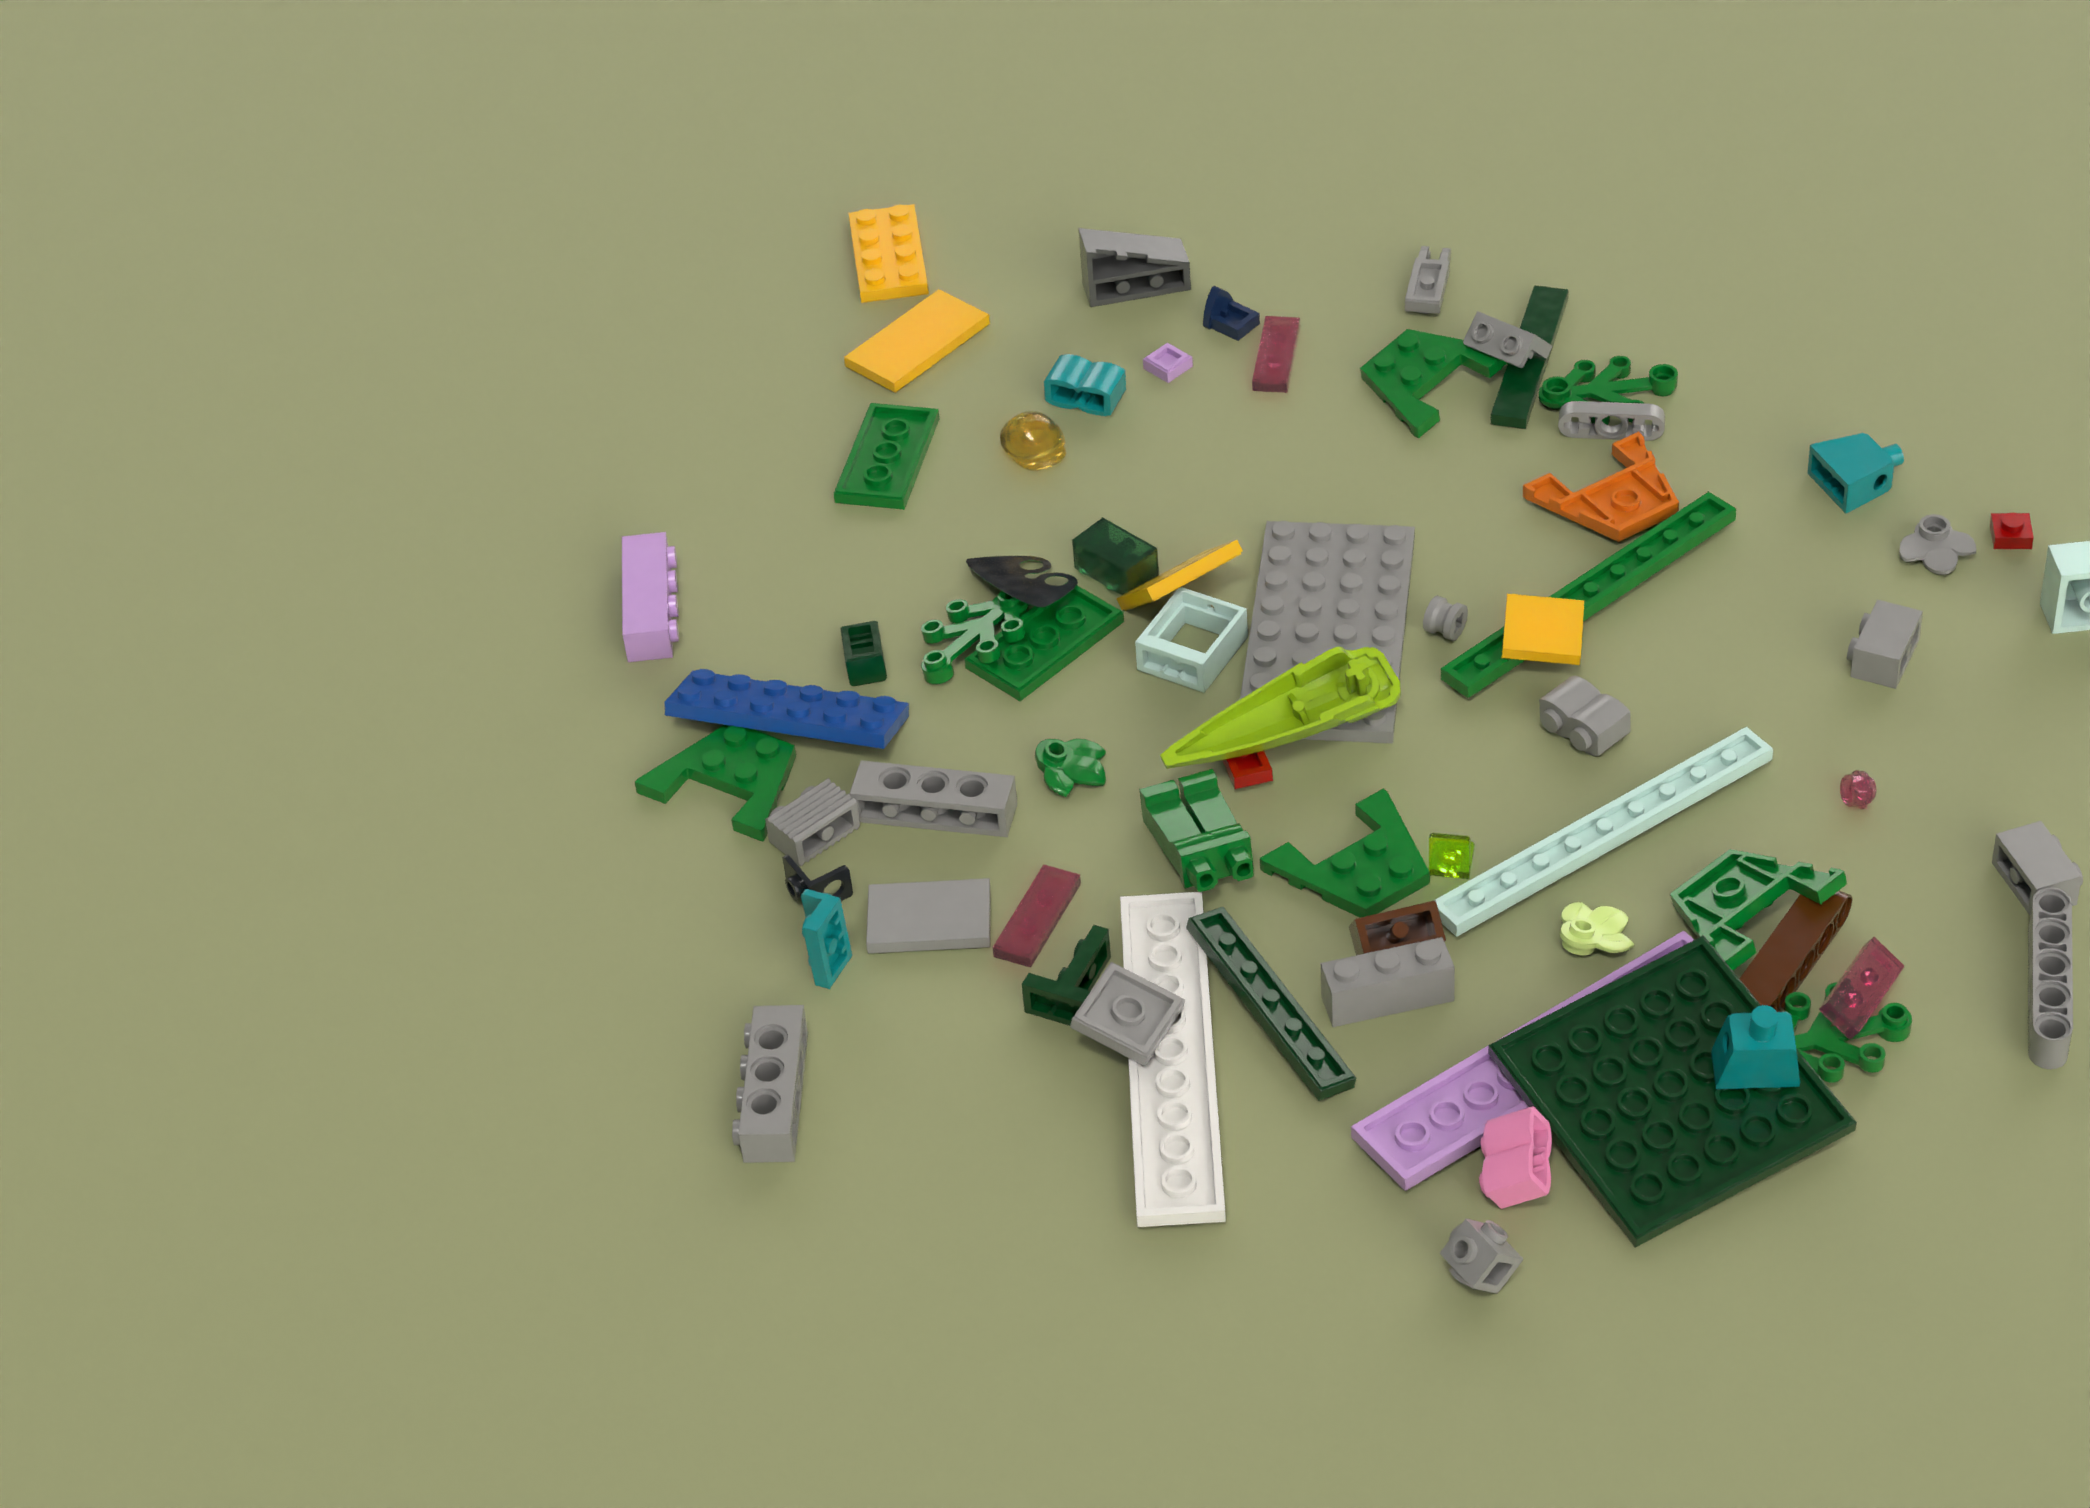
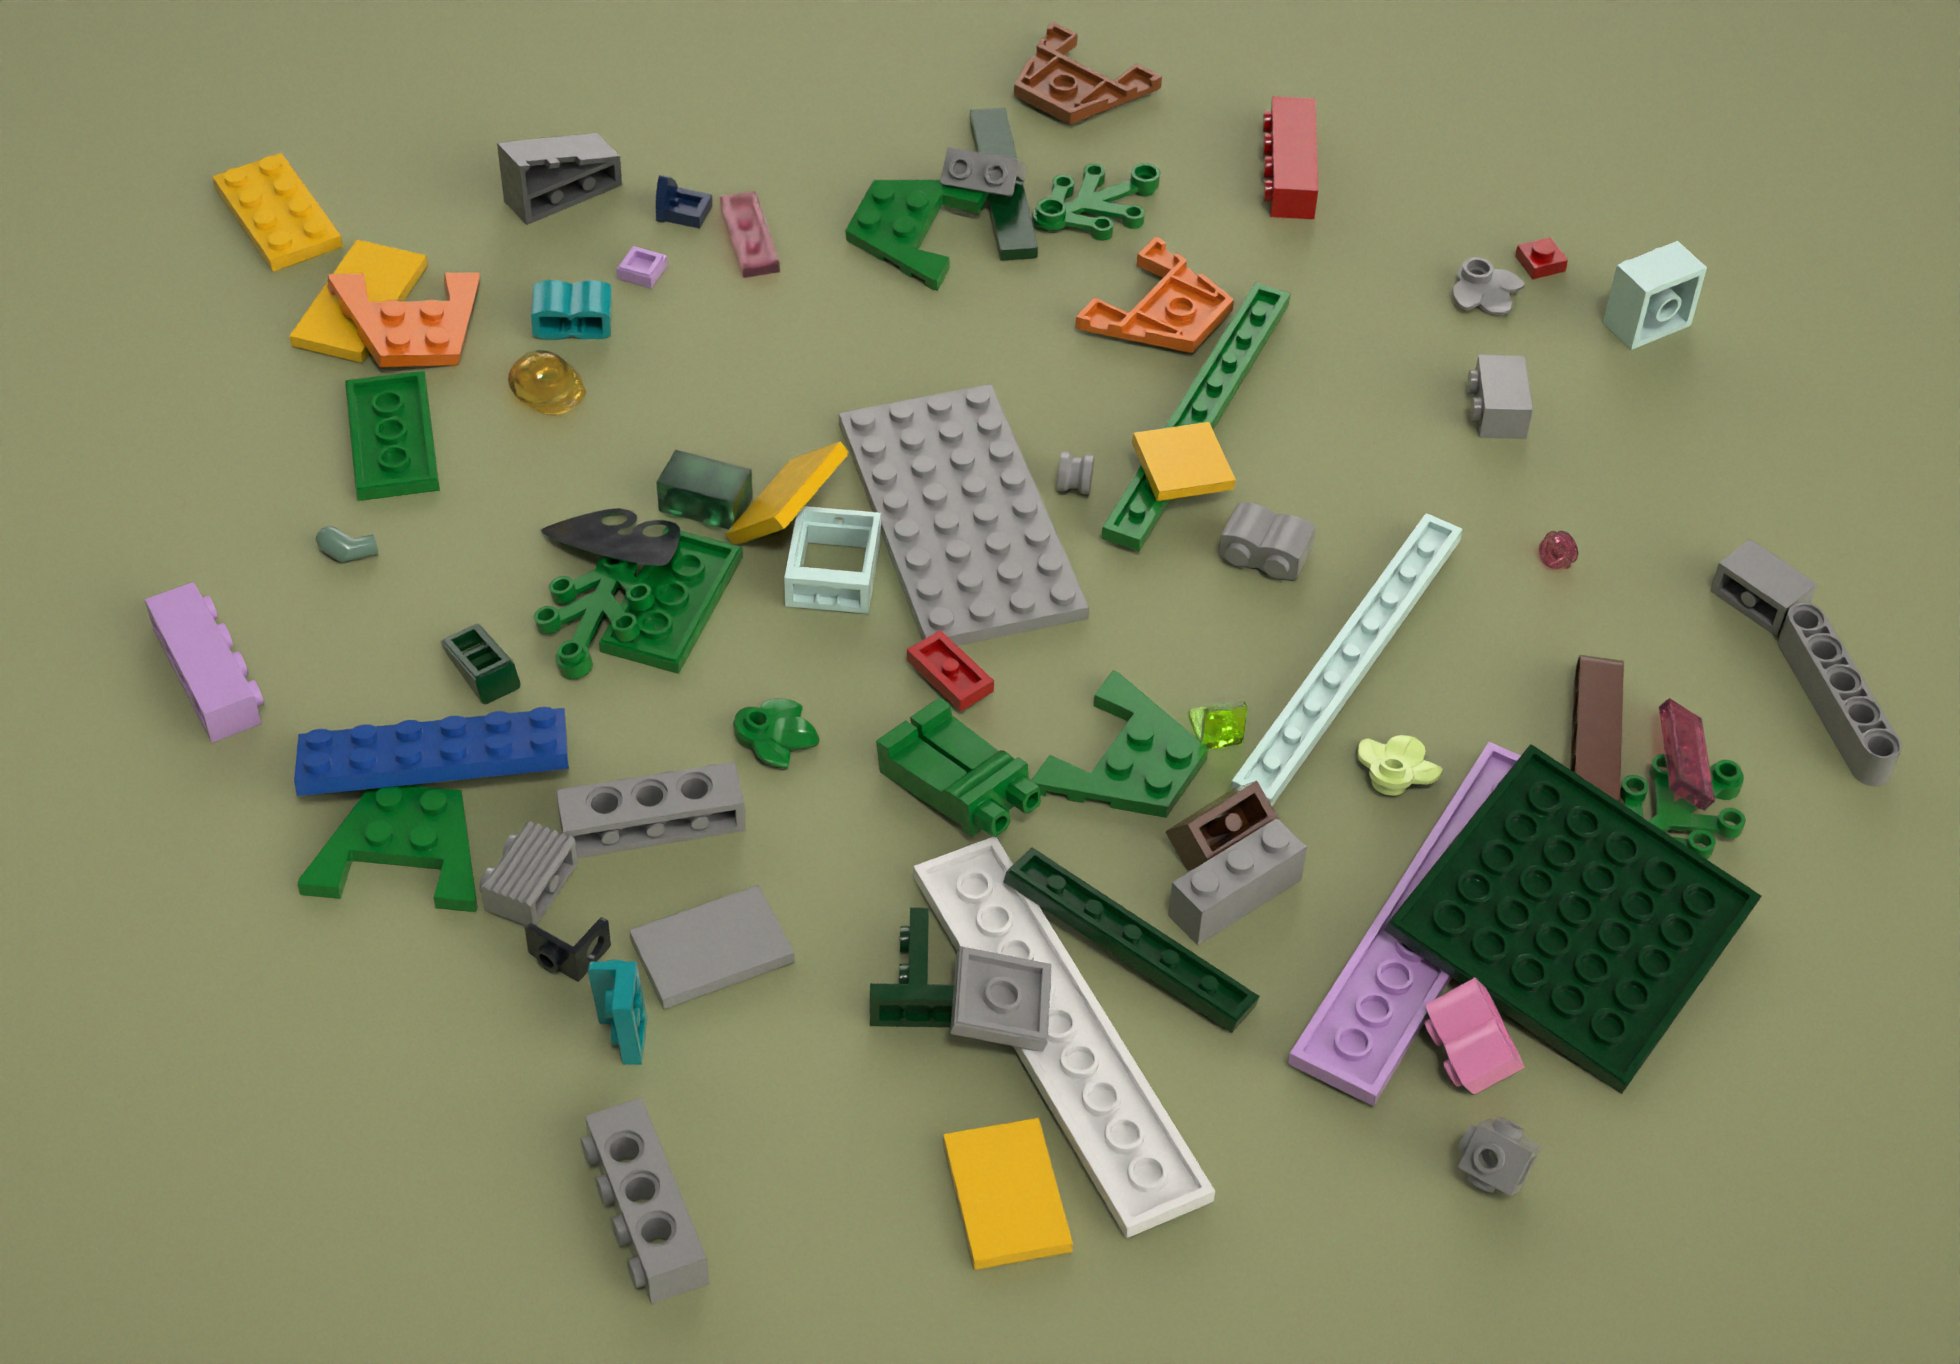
camera: 30 degrees left, 5 degrees up
clear pink tile [993,864,1081,968] -> none
lime piece [1160,646,1401,769] -> none
light grey hinge [1405,246,1451,314] -> none
light grey beam [1558,401,1665,441] -> none
green wing [1670,849,1847,971] -> none
teal torso [1711,1005,1800,1089] -> none
teal torso [1807,433,1904,513] -> none
none -> sand green arm [316,526,378,562]
none -> orange wing [327,272,480,367]
none -> yellow tile [943,1118,1073,1270]
none -> dark orange wing [1014,22,1162,124]
none -> brick [1262,96,1318,220]

